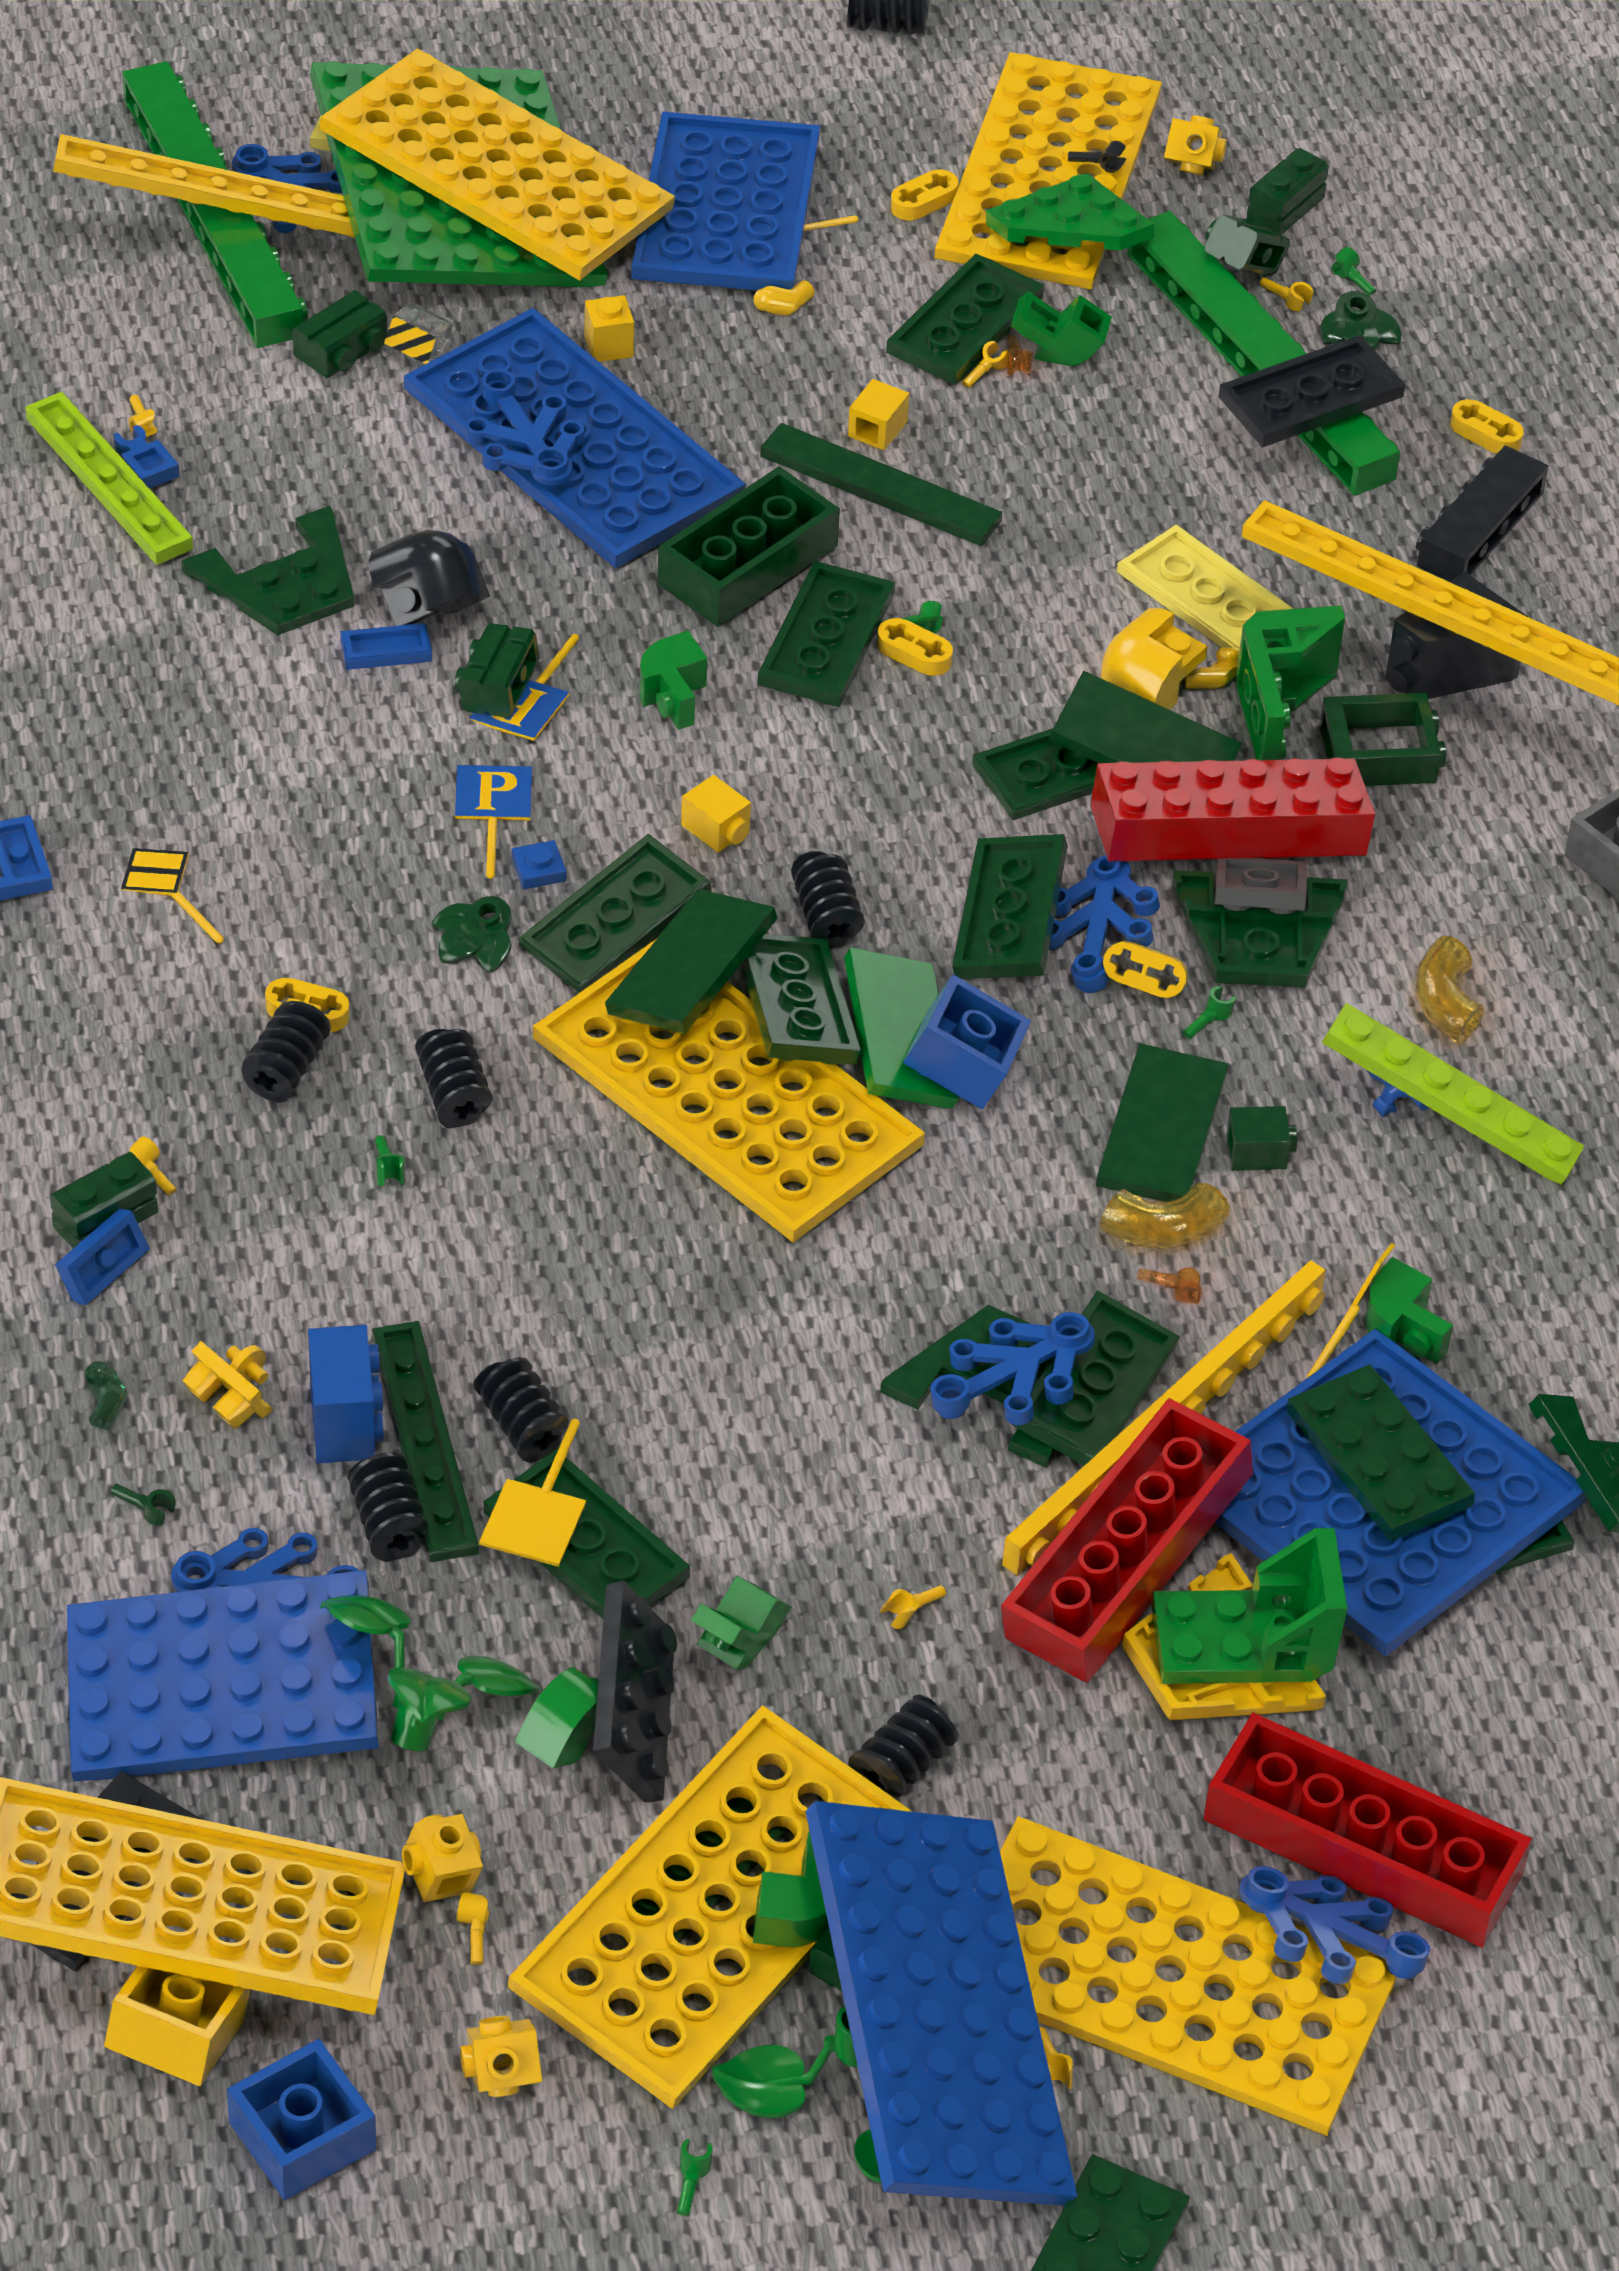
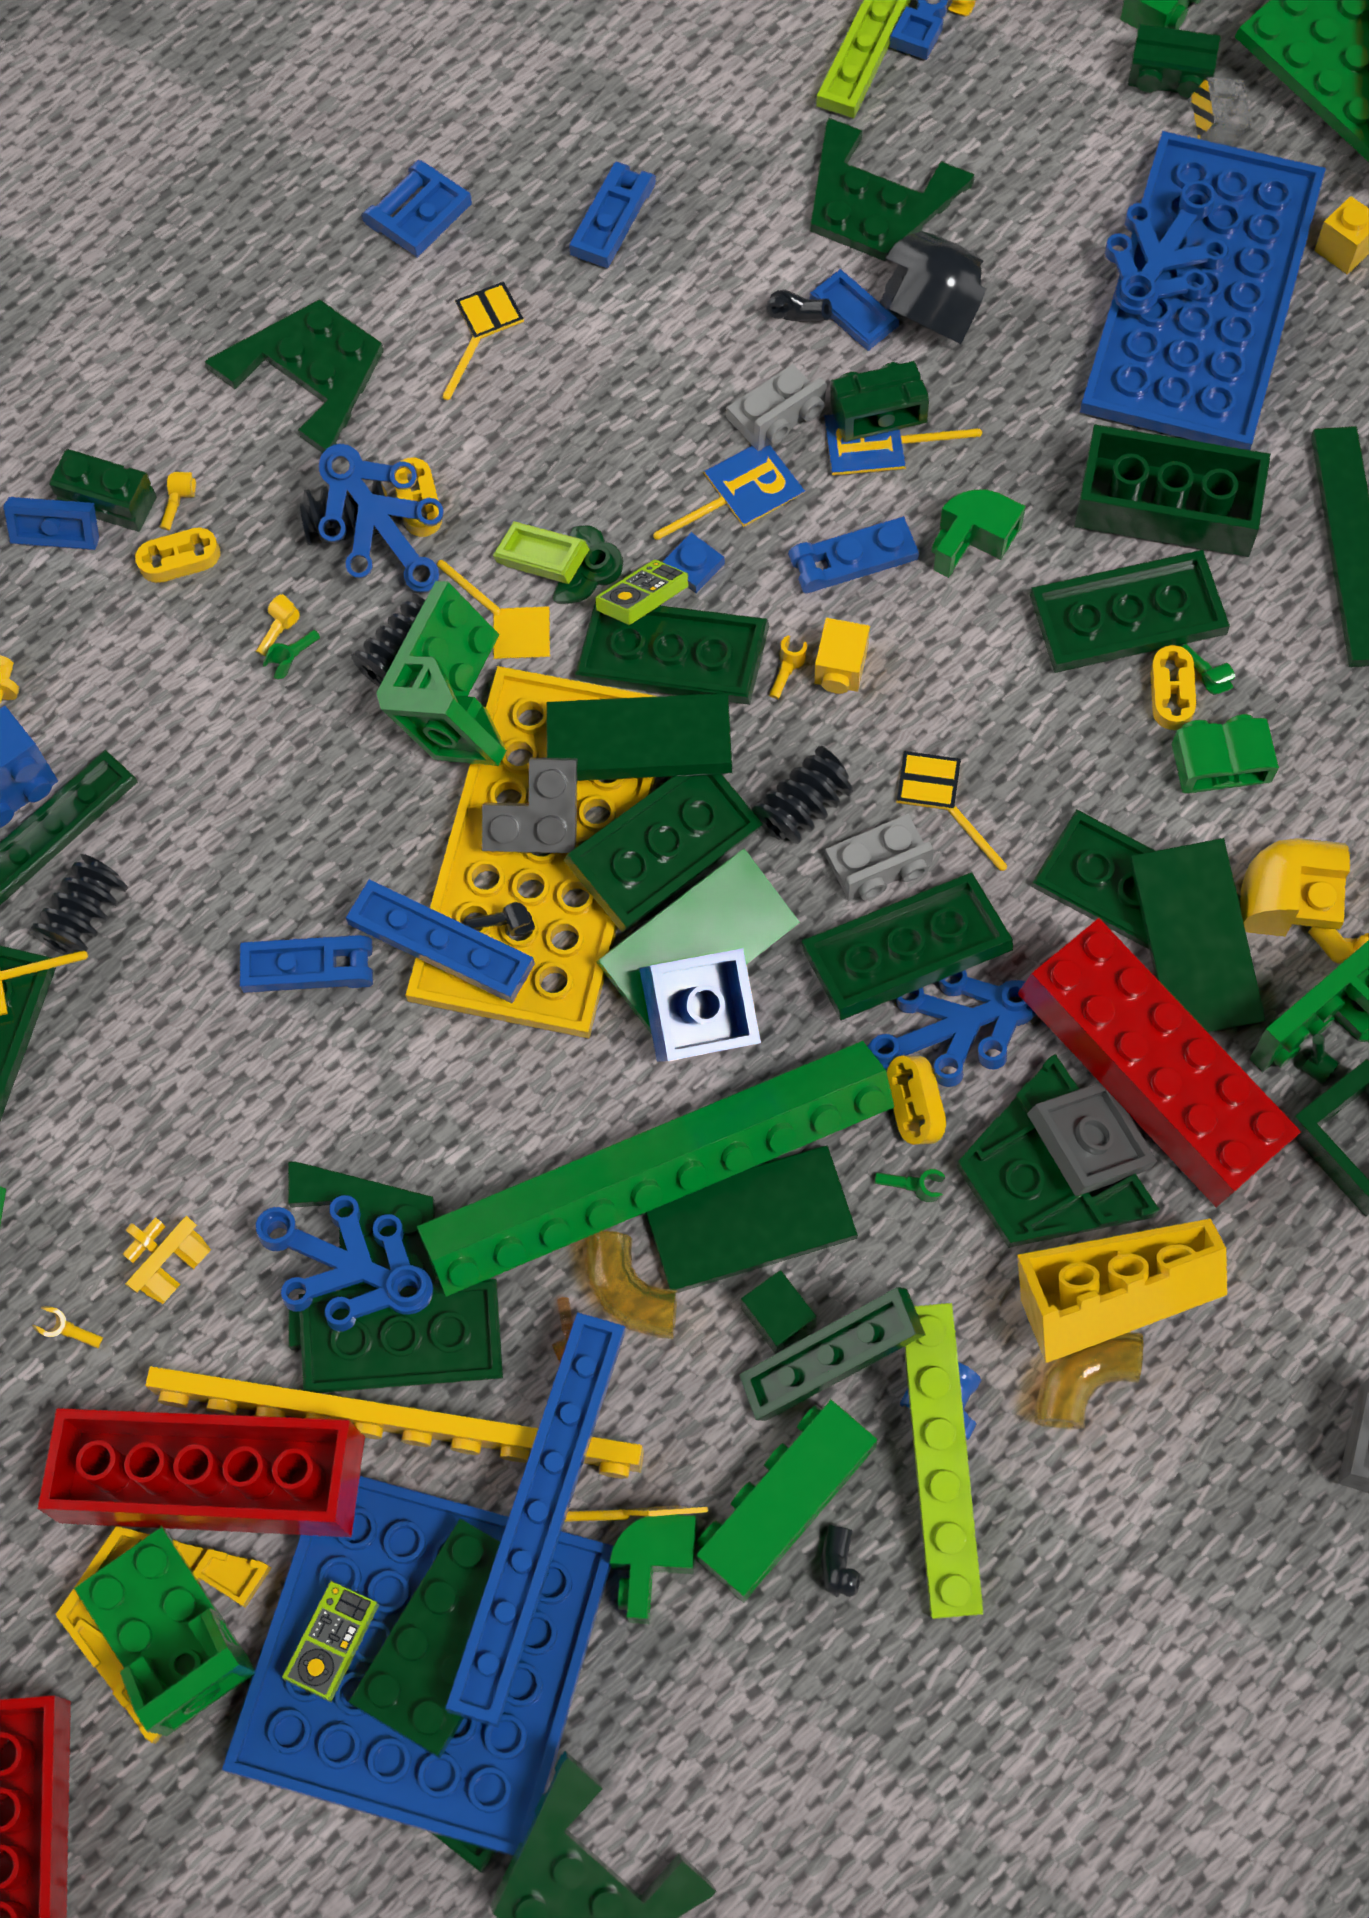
camera: 65 degrees right, 20 degrees up
none -> yellow hips [122,1216,211,1304]
none -> yellow beam [135,527,220,583]
none -> dark green wing [205,299,384,453]
none -> blue plate [240,935,373,993]
none -> yellow hand [256,594,300,657]
none -> tile [282,1581,379,1703]
none -> blue plant [319,444,444,593]
none -> blue plate [346,879,535,1003]
none -> green bracket [376,581,507,766]
none -> green brick [417,1041,894,1297]
none -> yellow piece [437,560,550,659]
none -> blue plate [446,1312,626,1728]
none -> black hand [466,902,535,937]
none -> flat silver plate [482,757,577,853]
none -> lime tile [493,521,590,584]
none -> blue plate [569,161,656,269]
none -> tile [596,559,688,625]
none -> green brick [696,1400,878,1603]
none -> light grey bracket [726,364,827,451]
none -> dark green plate [739,1287,926,1421]
none -> black arm [766,289,832,322]
none -> yellow hand [768,635,807,700]
none -> blue plate [788,516,919,594]
none -> black arm [821,1525,860,1597]
none -> light grey bracket [825,814,934,901]
none -> piece [896,751,1007,871]
none -> yellow wedge [1017,1218,1228,1363]
none -> green brick [1172,714,1279,794]
none -> dark green hand [1301,1034,1340,1085]

